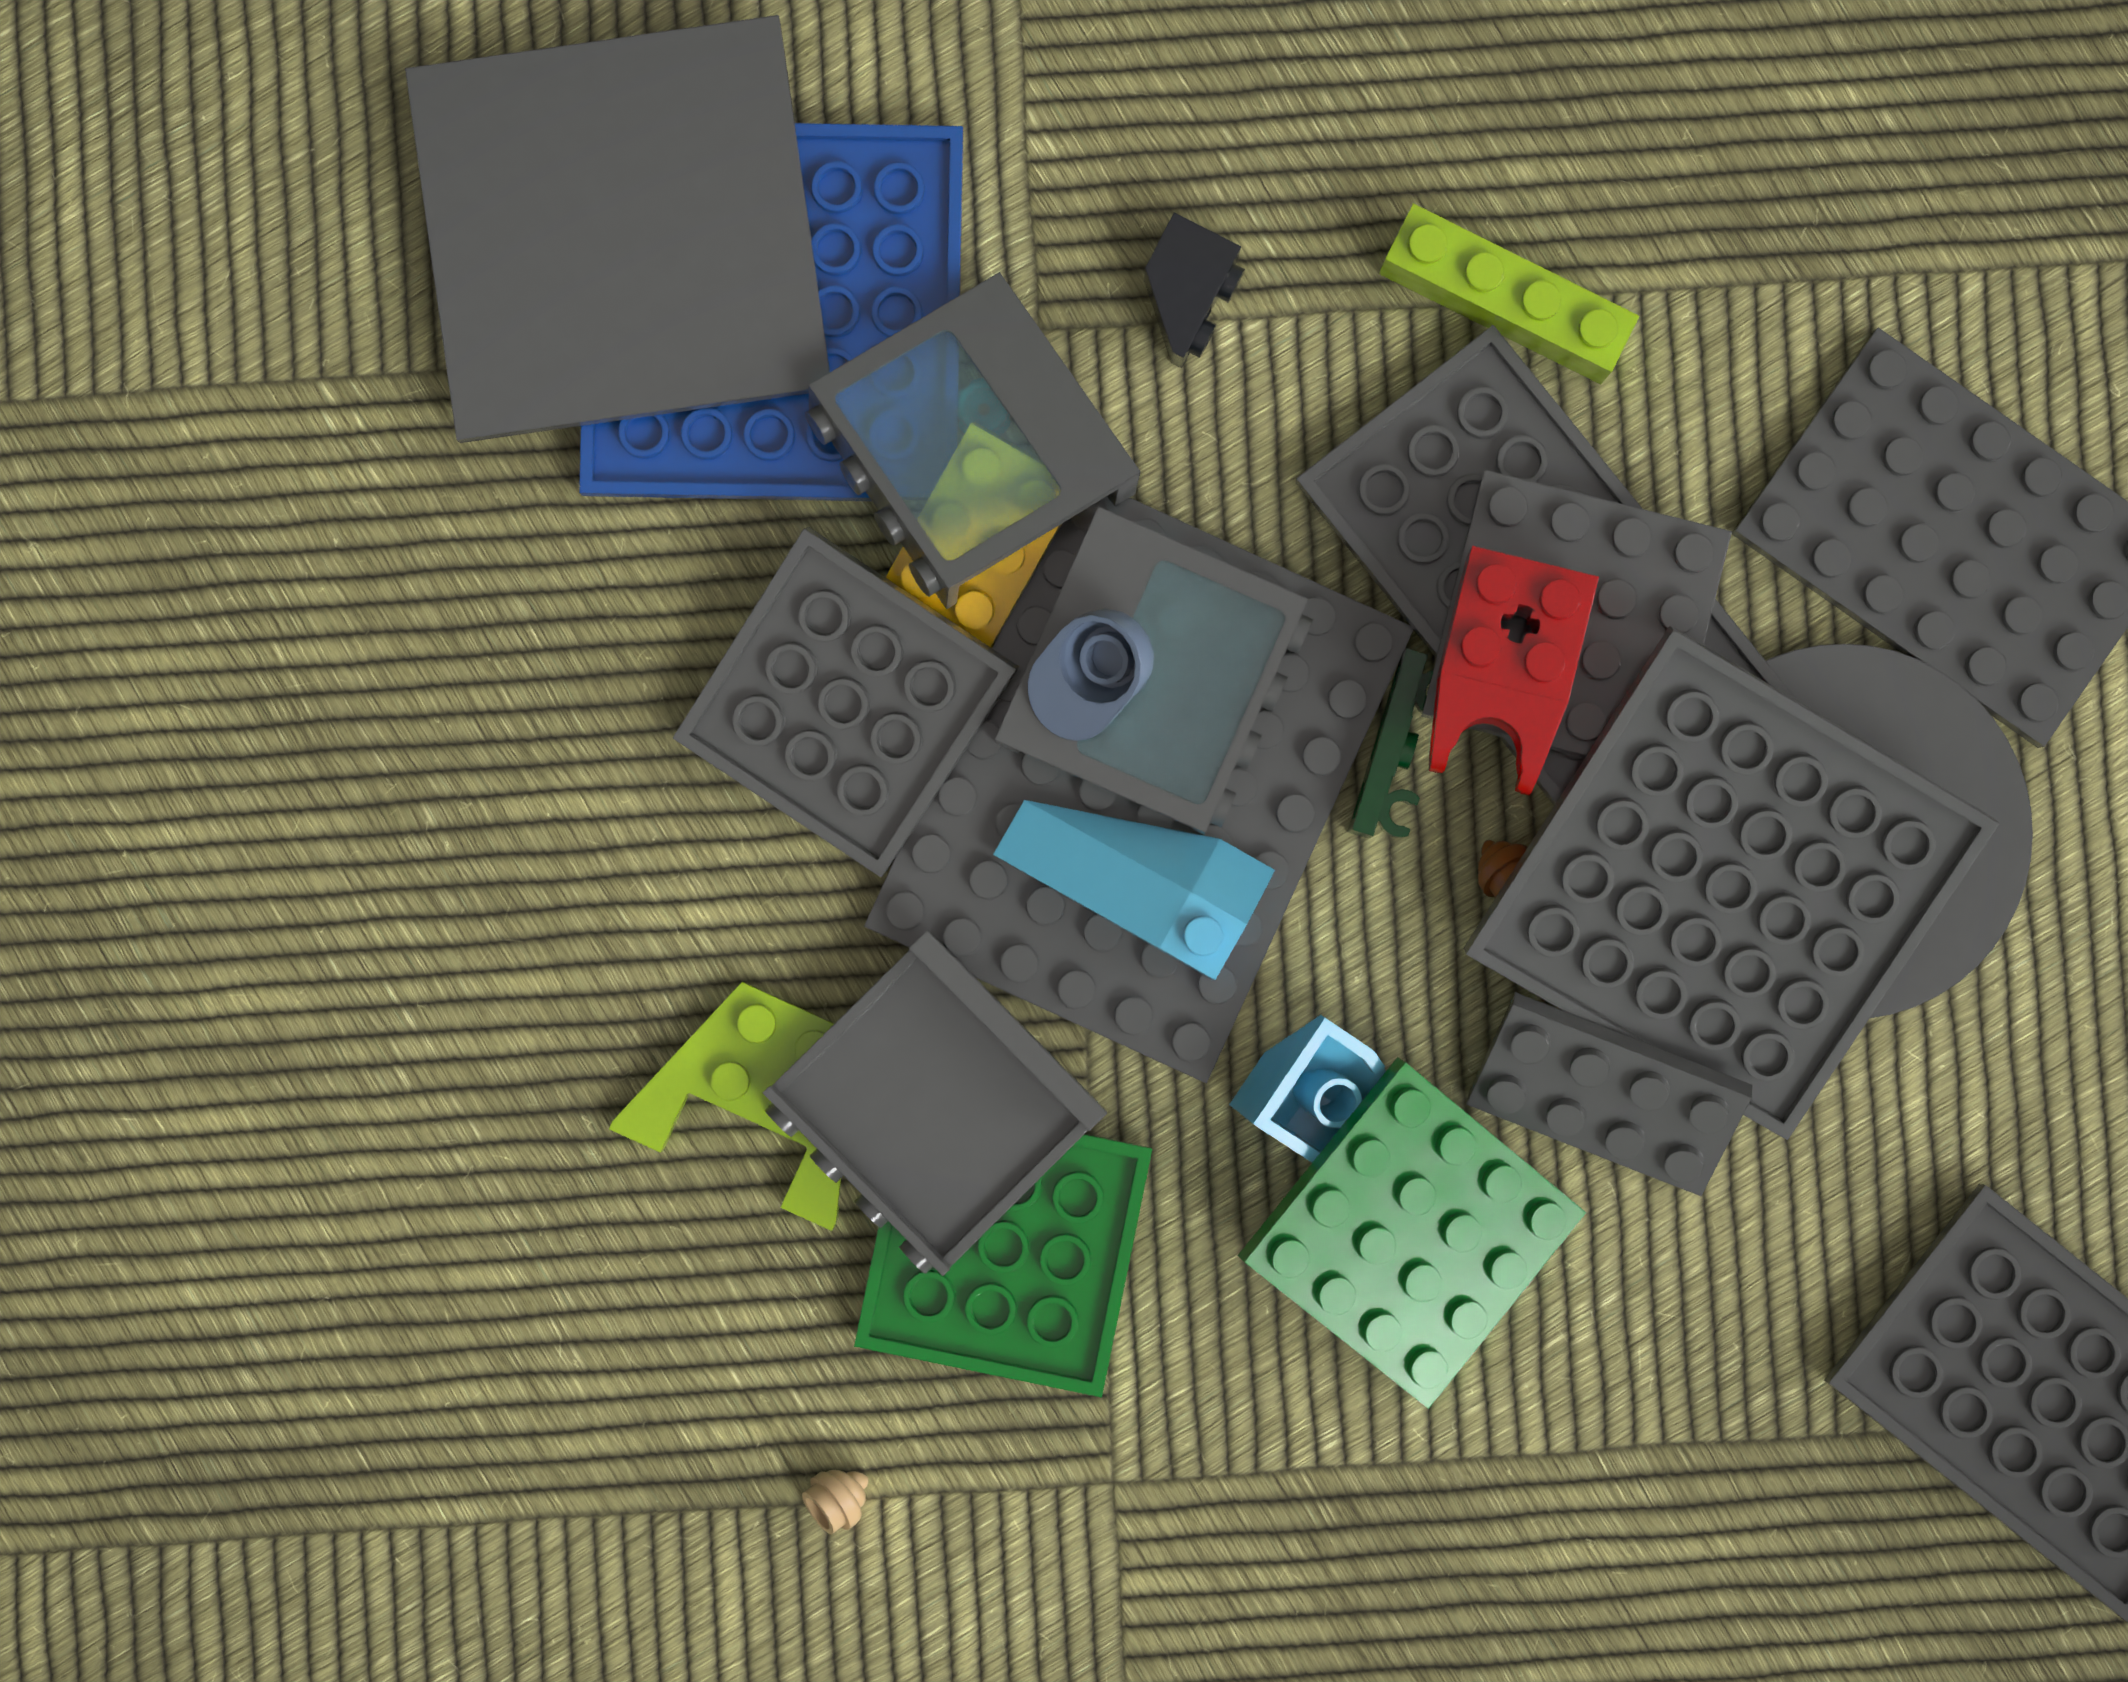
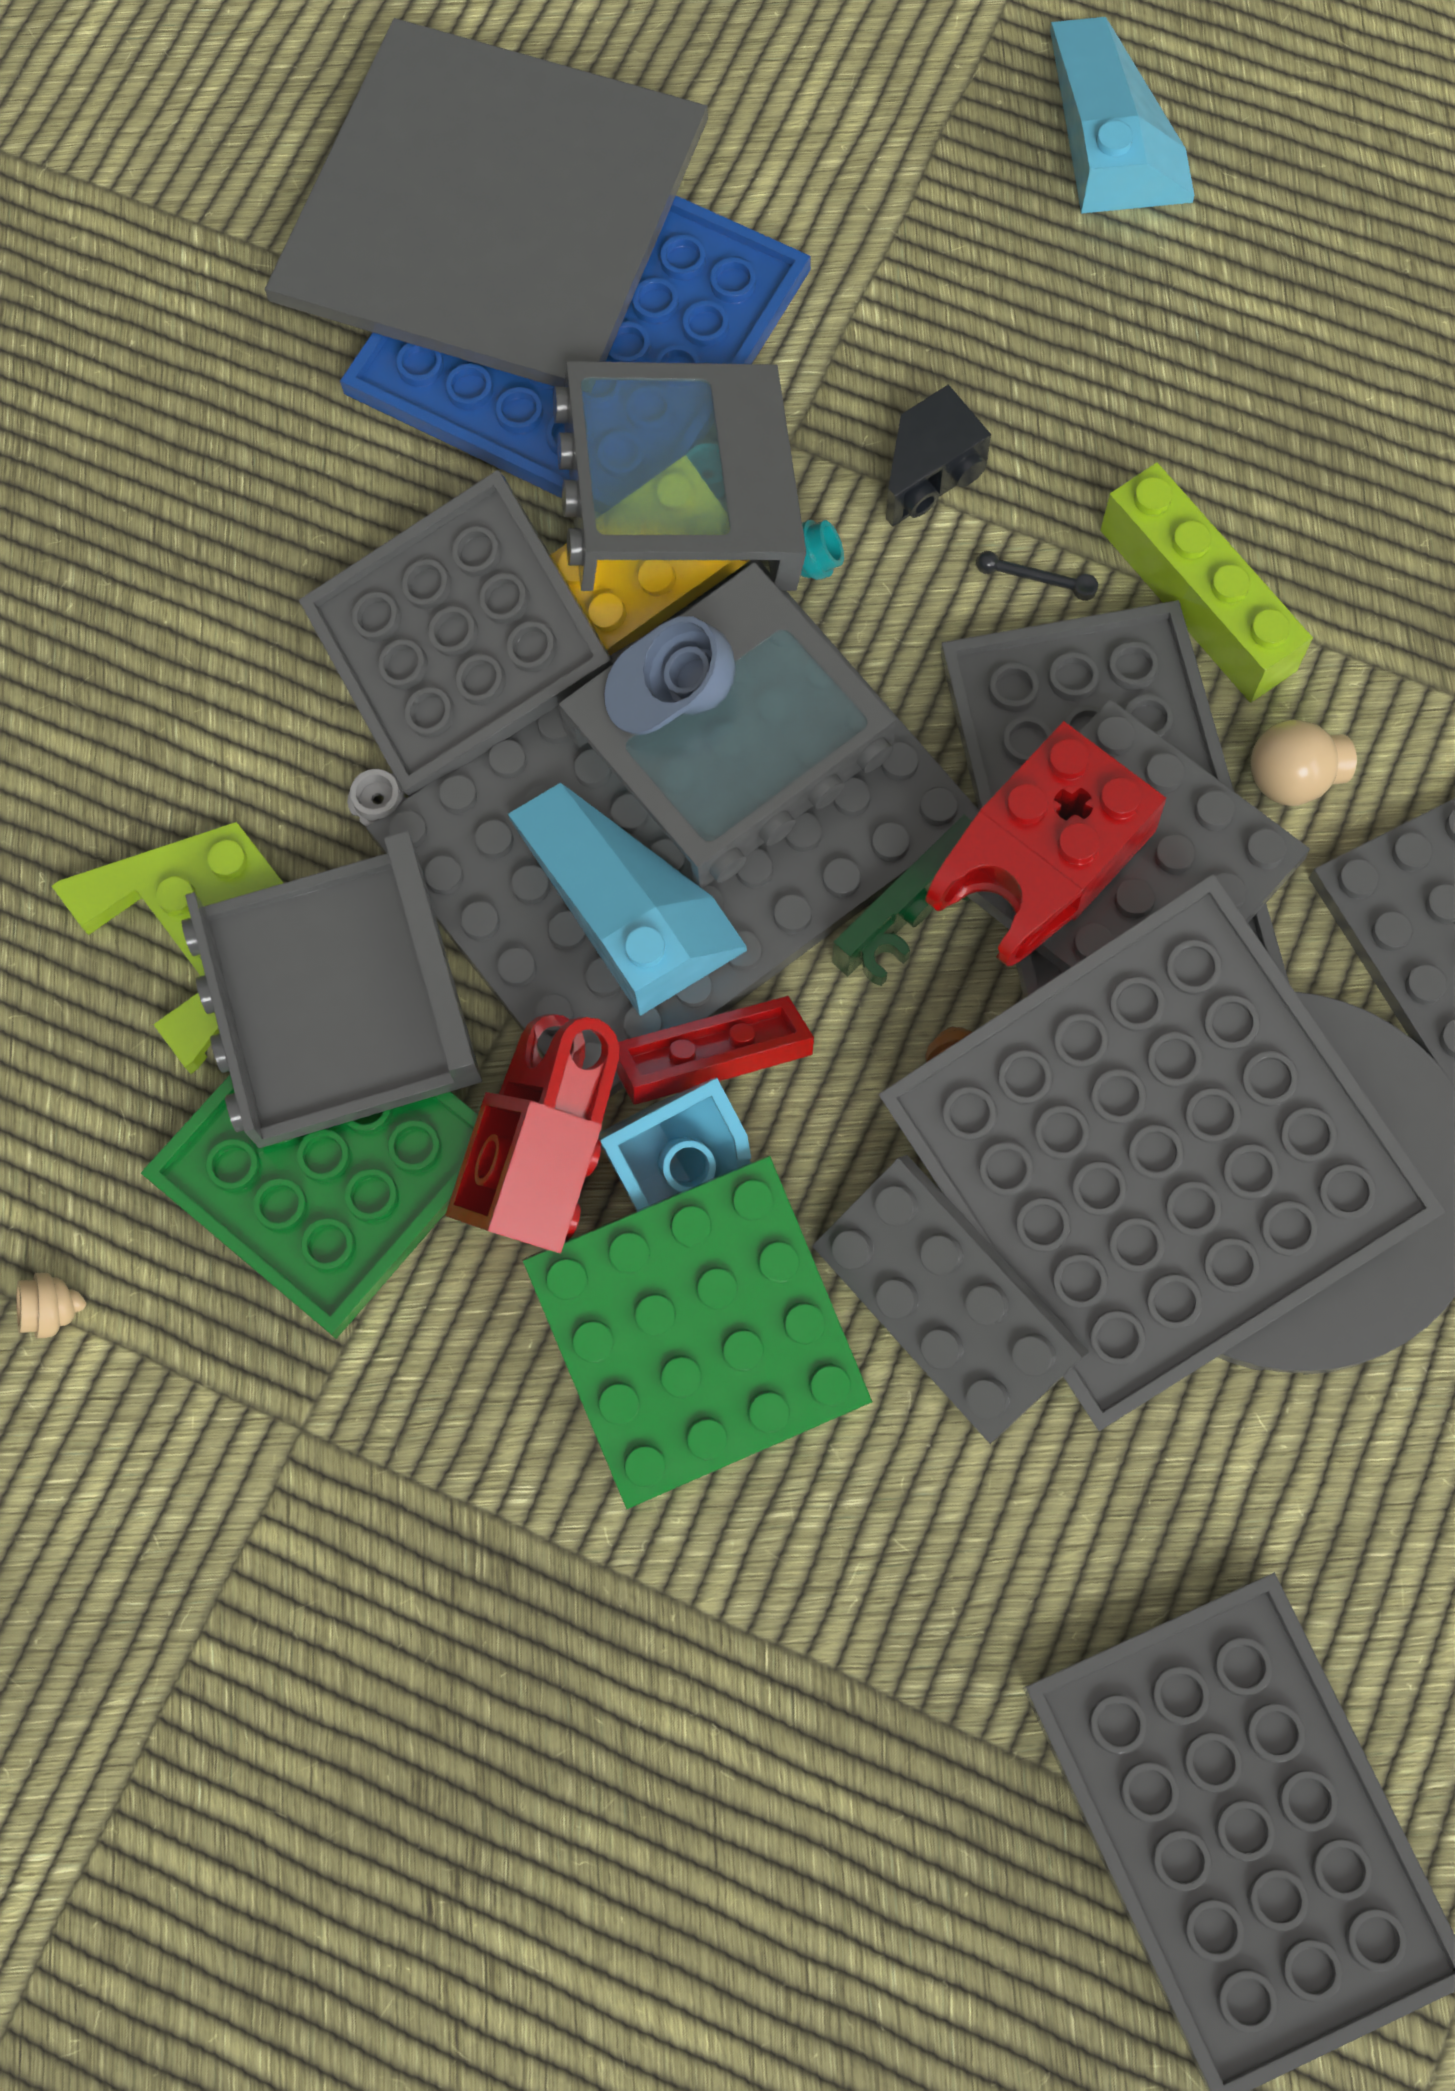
camera: 30 degrees right, 15 degrees down
none -> light grey plate [347,769,406,827]
none -> red brick [445,1014,620,1254]
none -> red plate [616,996,814,1105]
none -> teal plate [801,520,844,580]
none -> black hinge [976,551,1098,601]
none -> tan piece [1250,719,1357,806]

